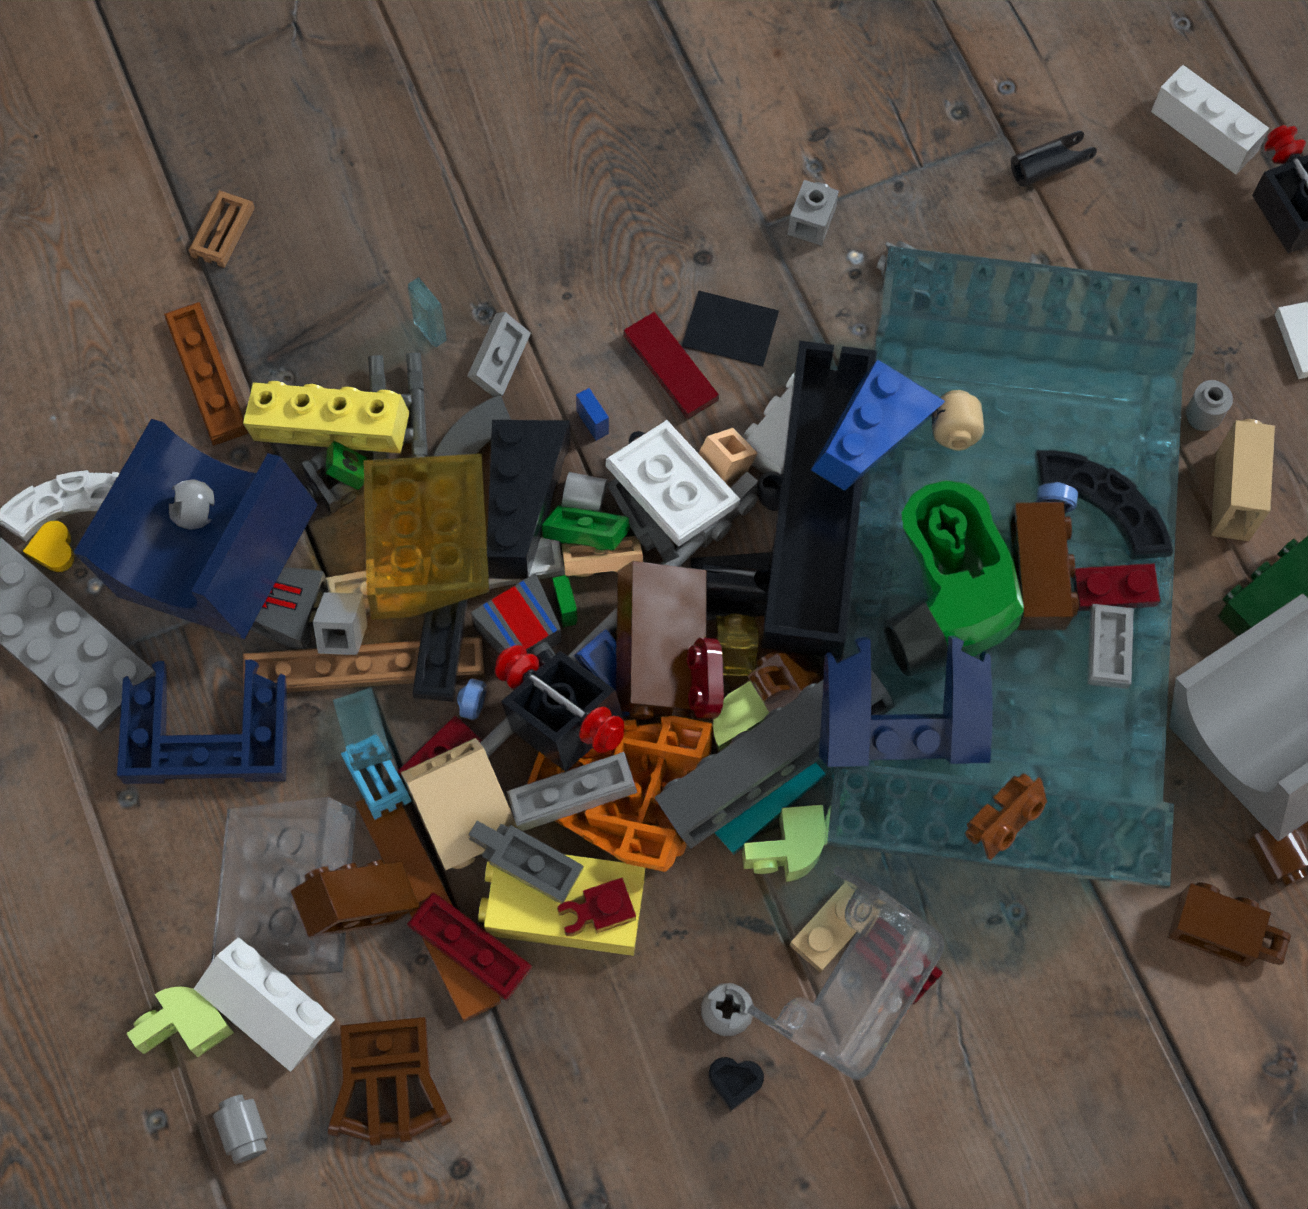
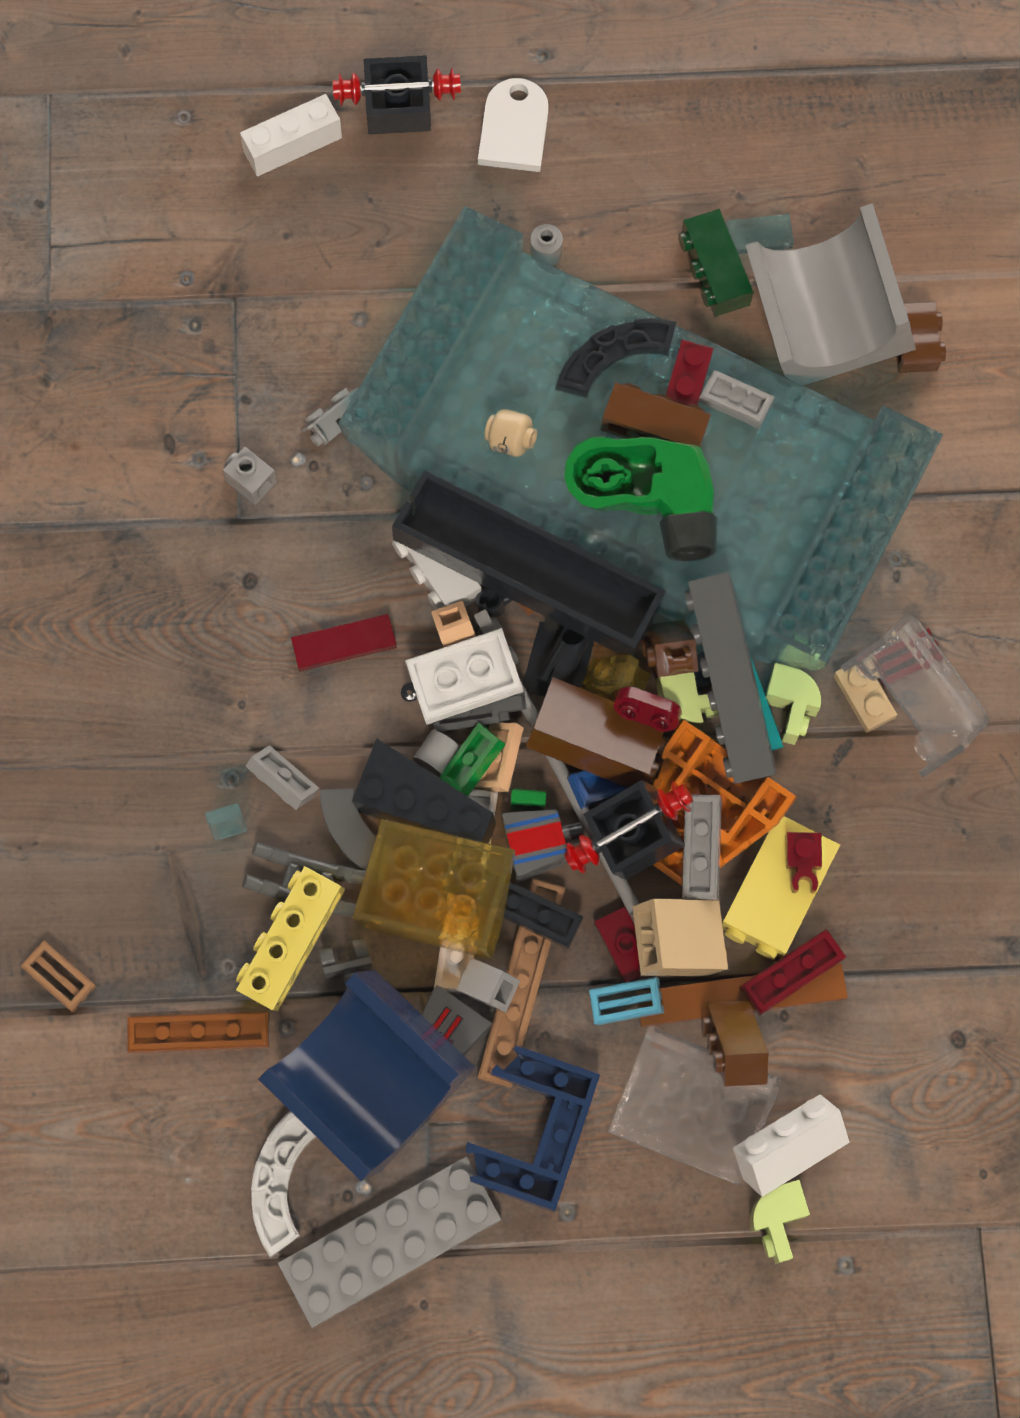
camera: 70 degrees left, 5 degrees up
yellow tile [23,521,75,572] -> none
light grey piece [169,479,214,530] -> none
light grey brick [213,1095,268,1164] -> none
green tile [325,440,367,490] -> none
reddish brown plate [328,1017,452,1146] -> none
clear light blue tile [333,687,393,771] -> none
medium blue tile [456,678,487,720] -> none
dark grey hinge [469,821,584,904] -> none
blue tile [576,388,609,441] -> none
black sticker [682,290,779,367] -> none
light grey piece [701,983,754,1036] -> none
black tile [708,1057,764,1112] -> none
blue wedge [811,360,945,491] -> none
dark blue wedge [819,636,993,767] -> none
dark orange hinge [964,773,1047,861] -> none
black piece [1011,130,1097,187] -> none
medium blue tile [1036,482,1078,513] -> none
reddish brown brick [1167,882,1291,967] -> none
tan brick [1211,419,1275,541] -> none

